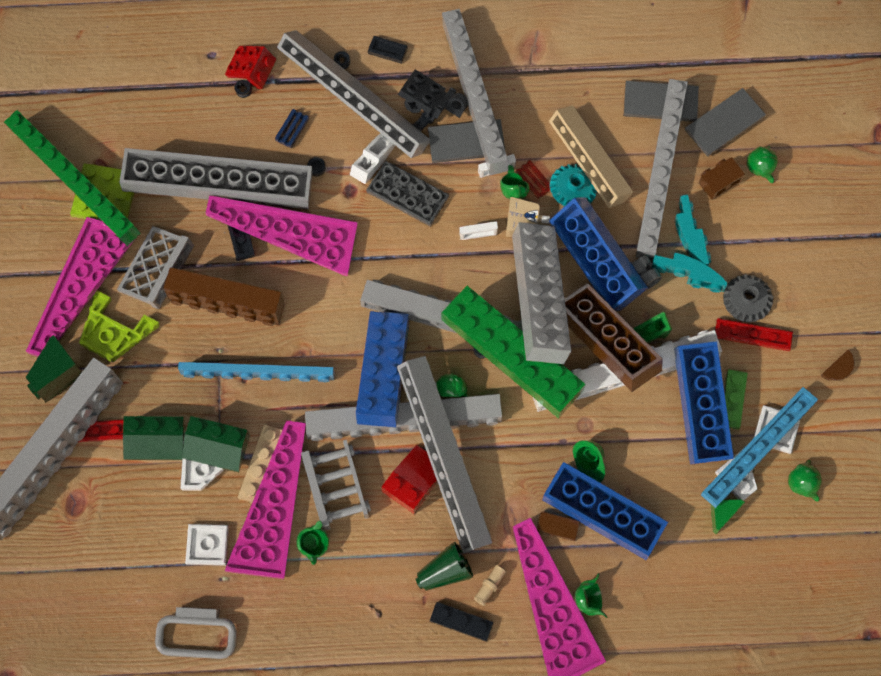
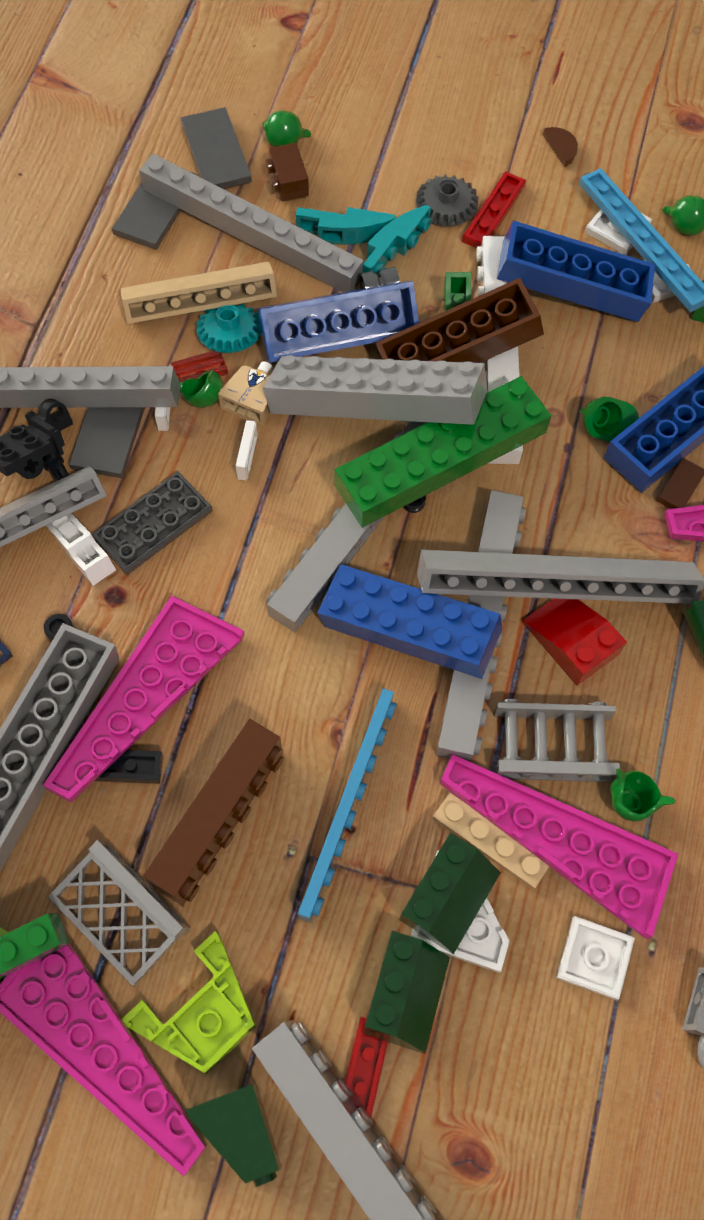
camera: 75 degrees left, 5 degrees down
green hair [436,374,468,397] -> none

